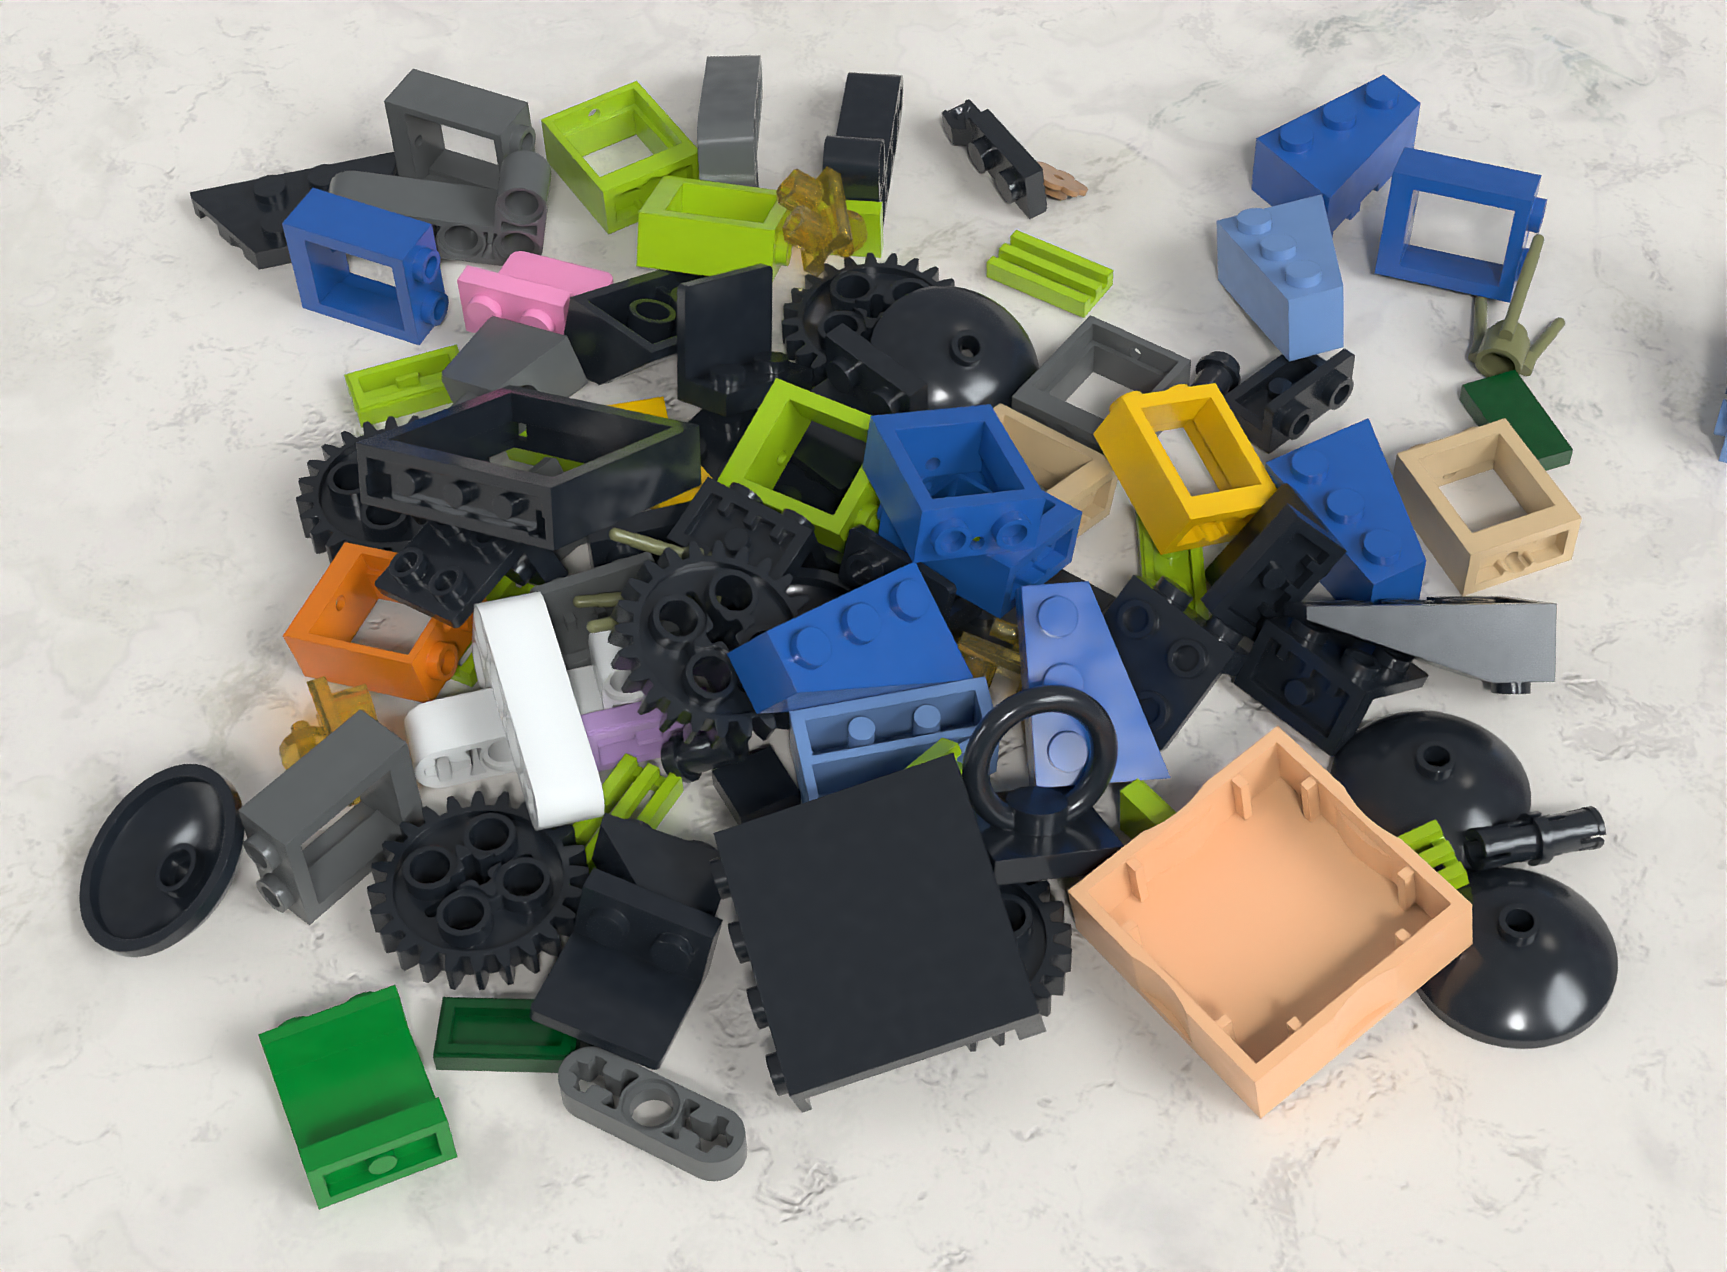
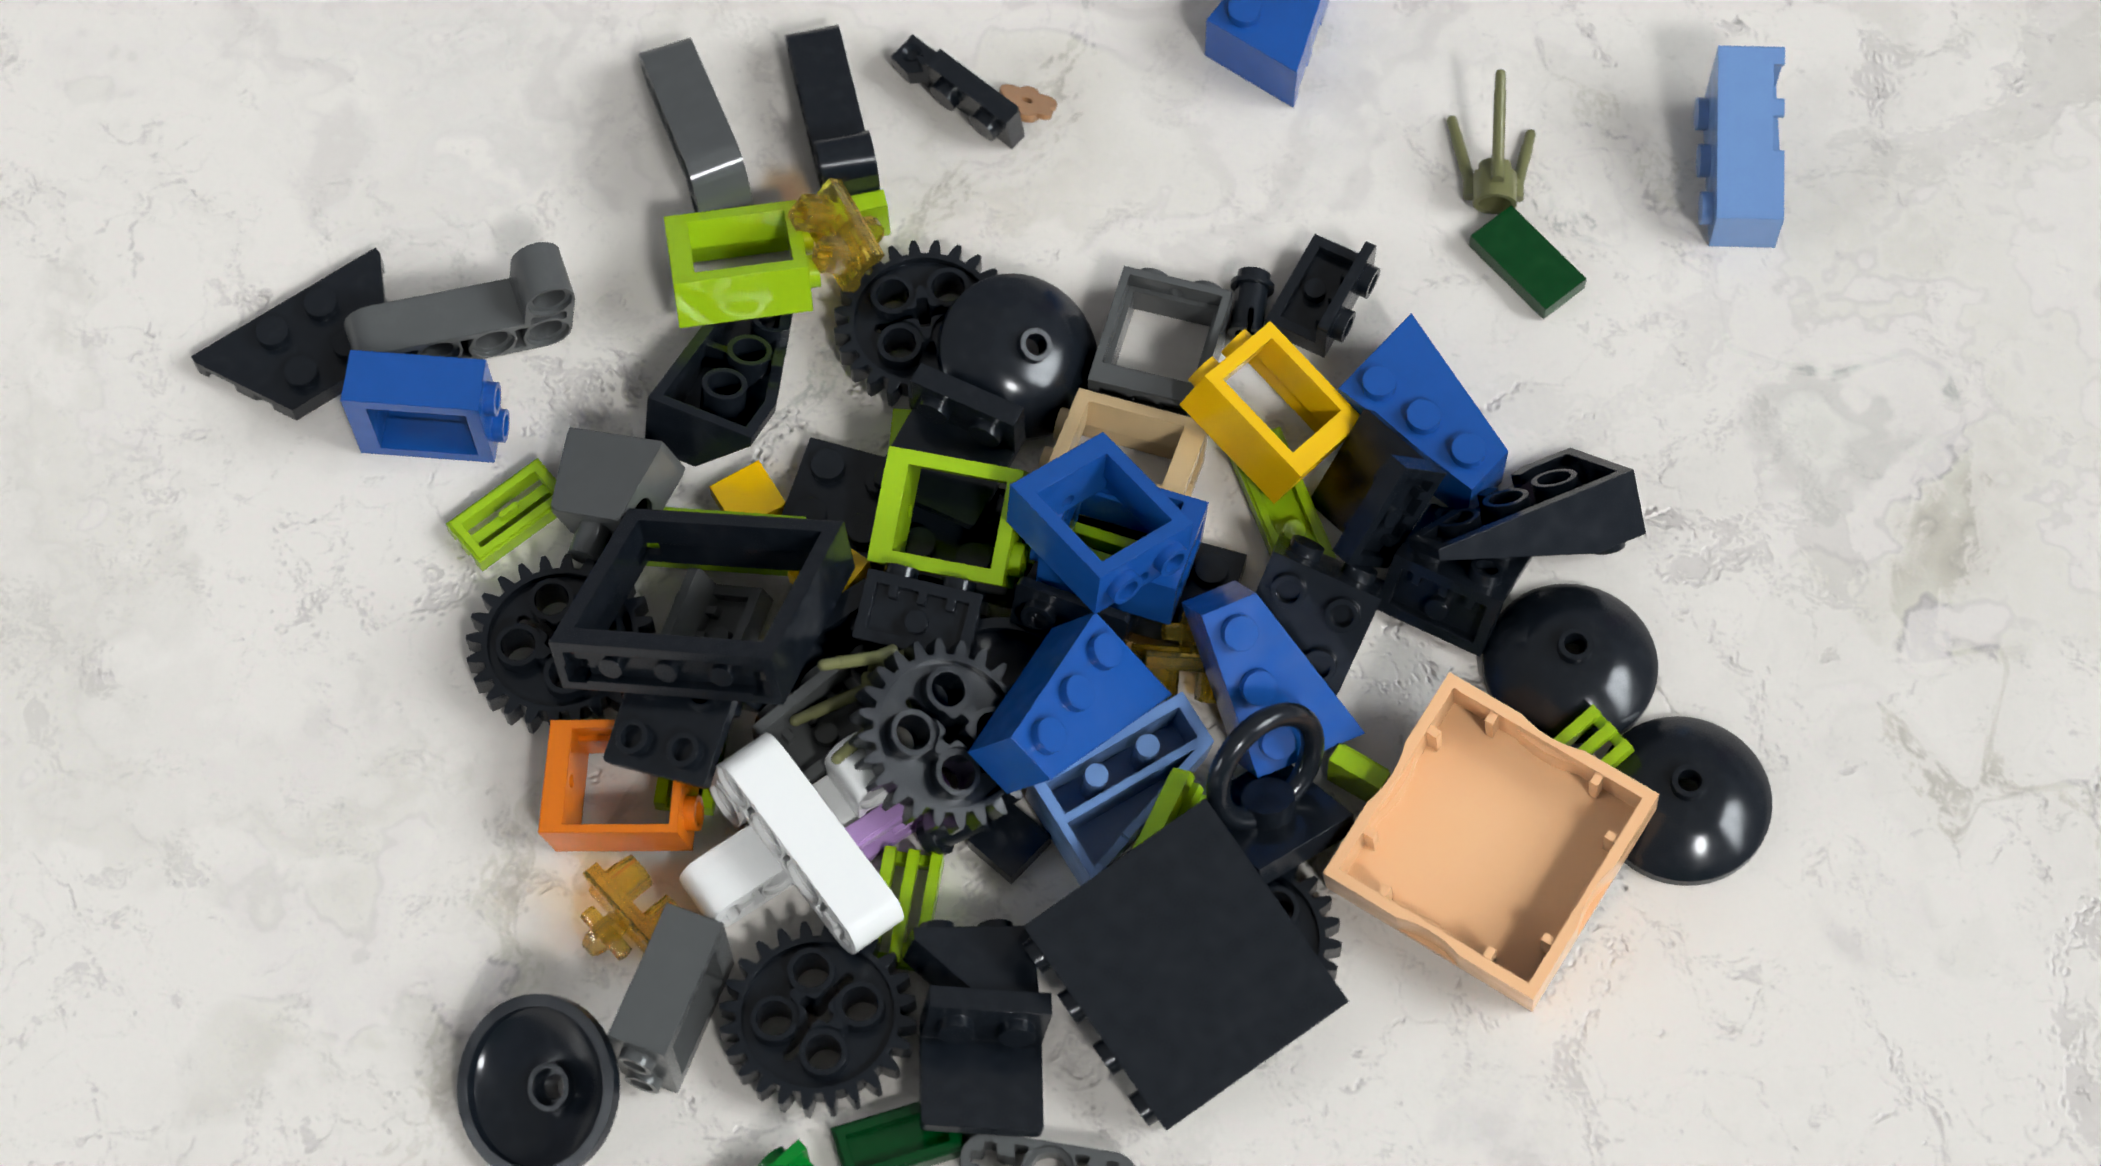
camera: 20 degrees left, 15 degrees up
dark grey window [384,68,536,189] -> none
bright pink bracket [457,251,614,335] -> none
lime window [541,81,700,235] -> none
black bracket [677,263,813,417] -> none
lime tile [987,230,1114,318] -> none
medium blue wedge [1216,194,1344,362] -> none
blue window [1374,147,1547,303] -> none
tan window [1393,418,1582,596] -> none
black pin [1464,806,1606,872] -> none

